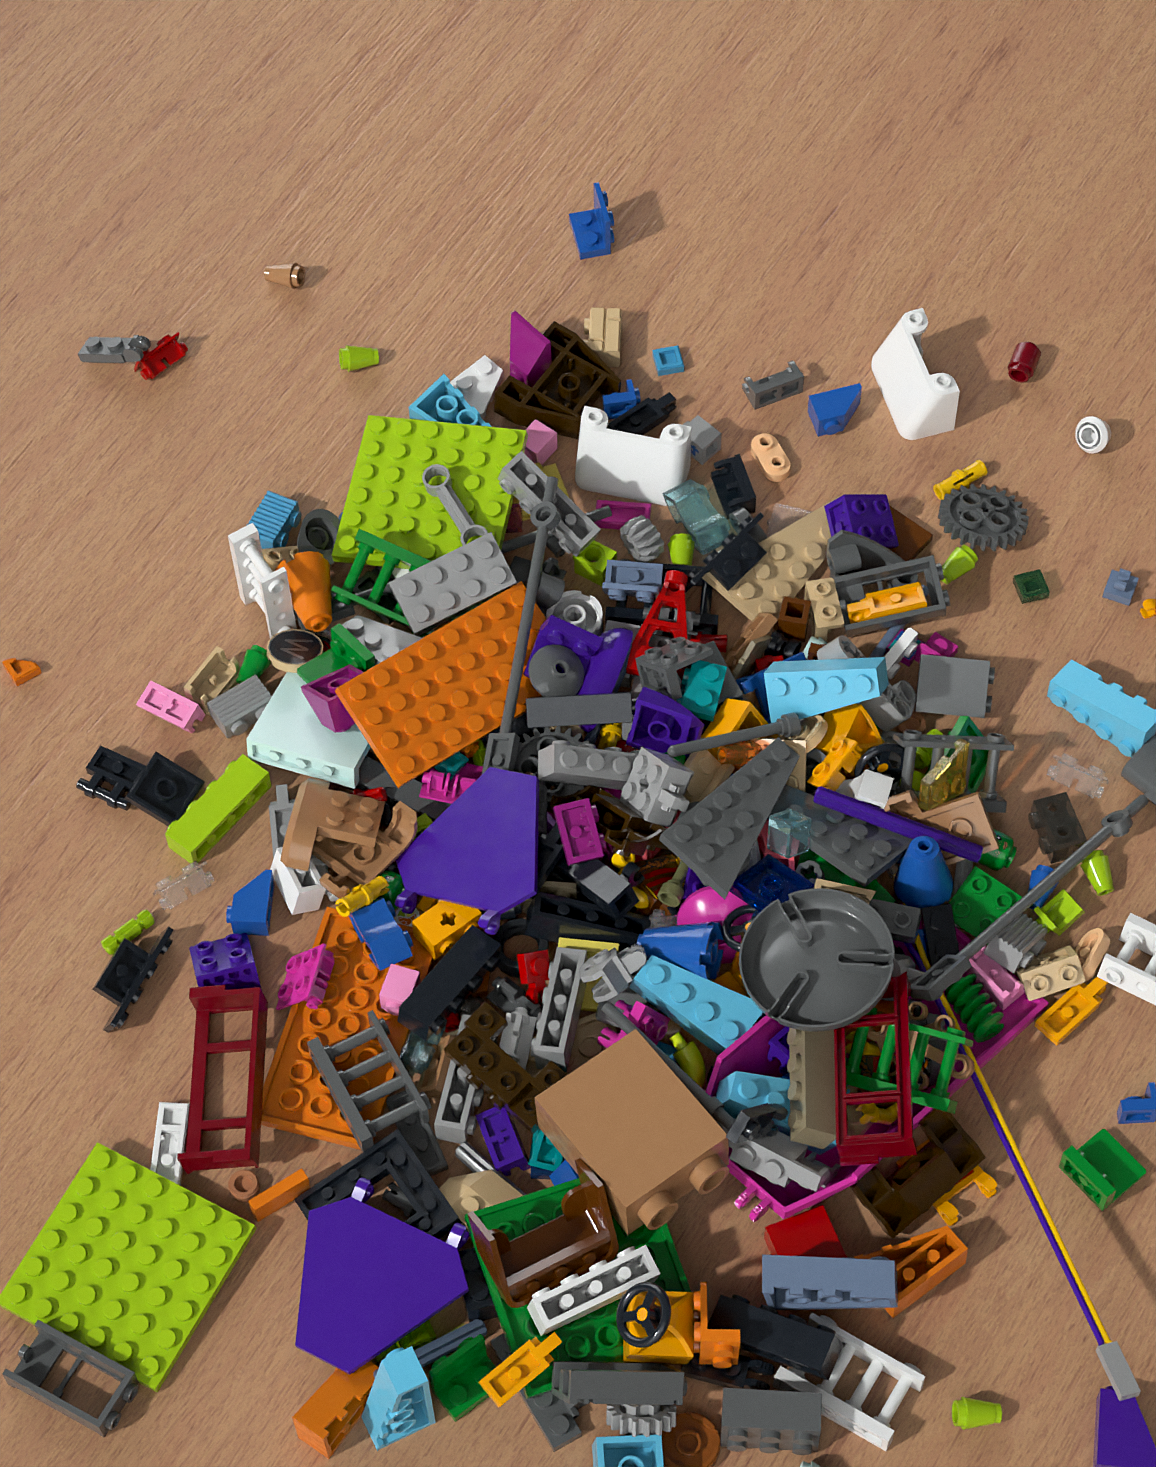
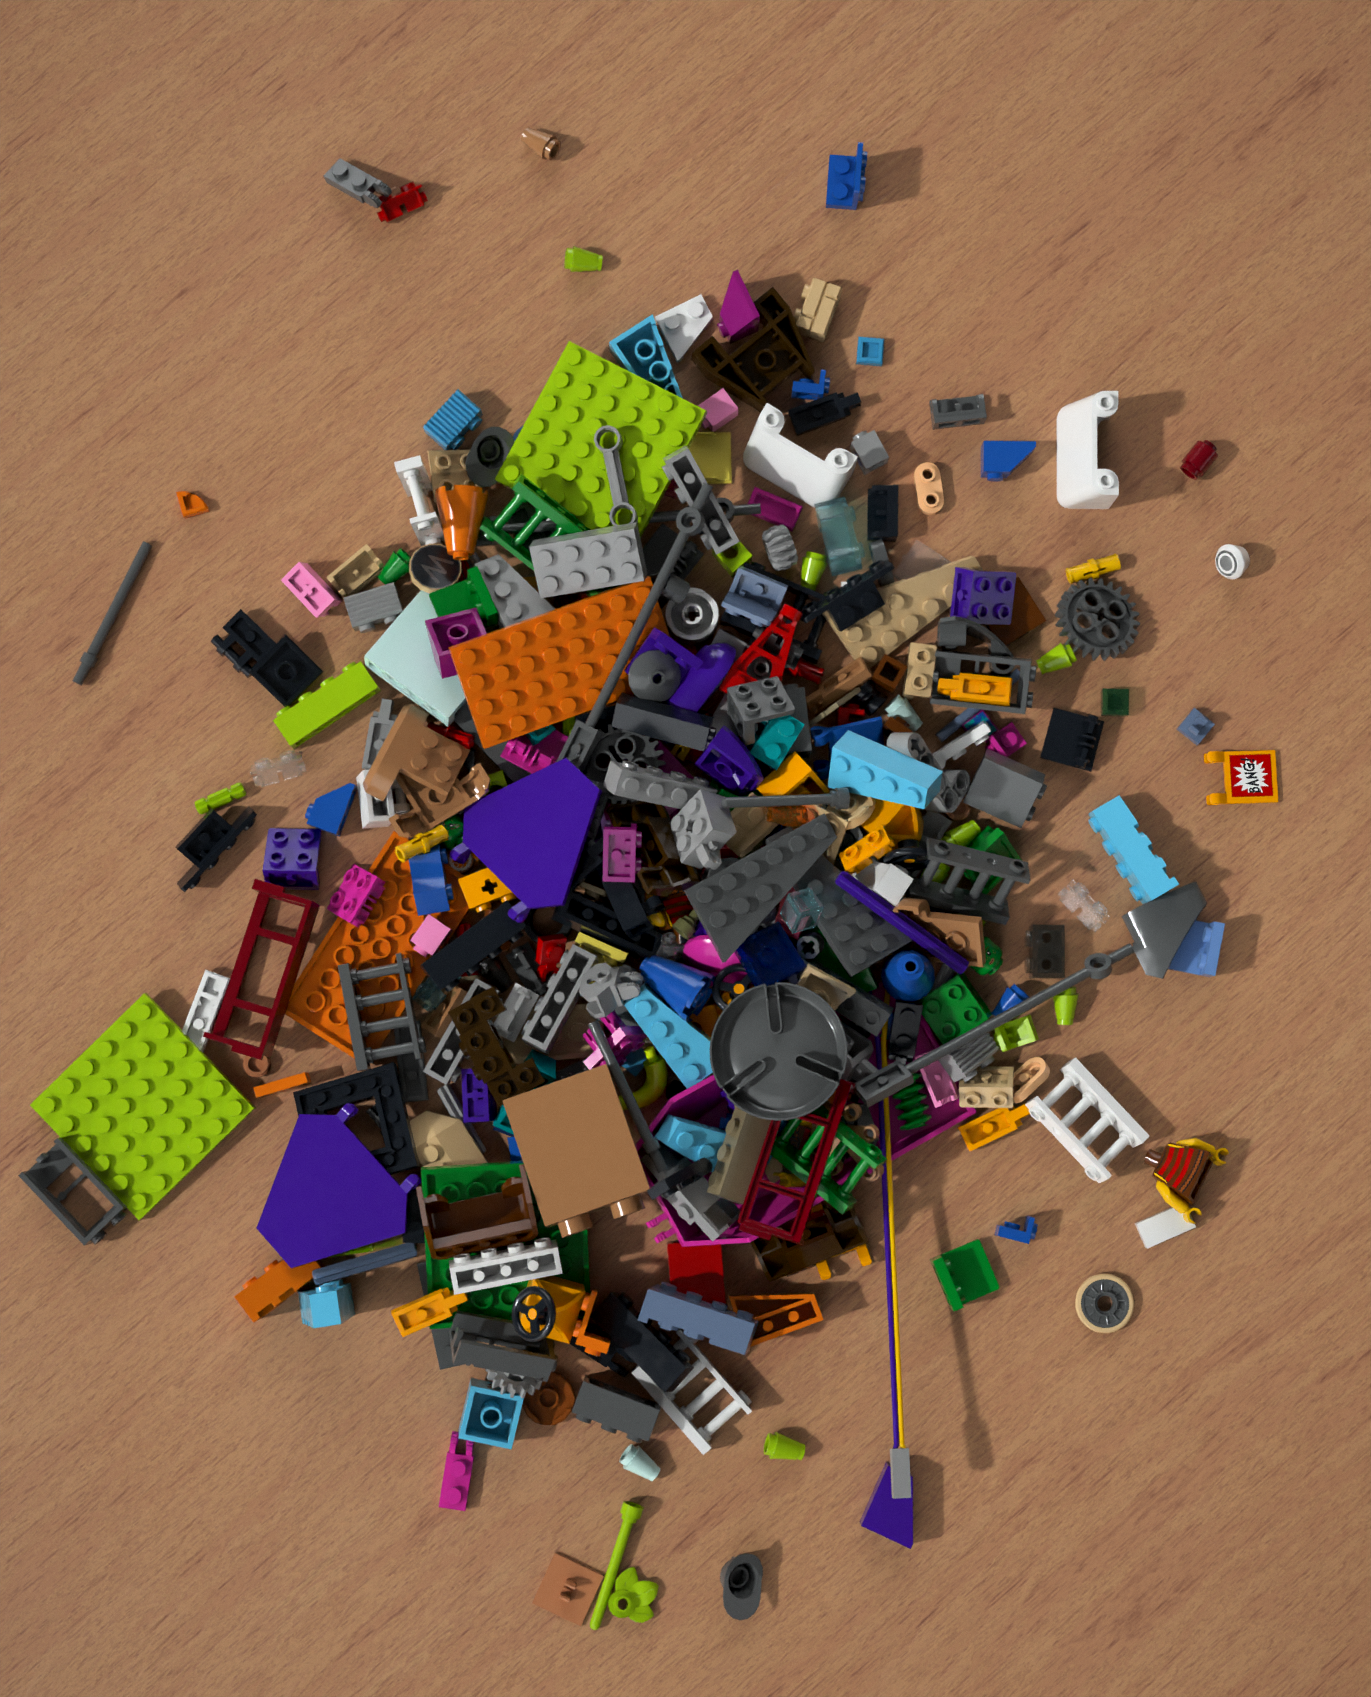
camera: 15 degrees right, 25 degrees up
green bracket [429,1334,496,1422] -> none
clear yellow wing [918,739,969,811] -> none
none -> black hinge [1040,708,1104,772]

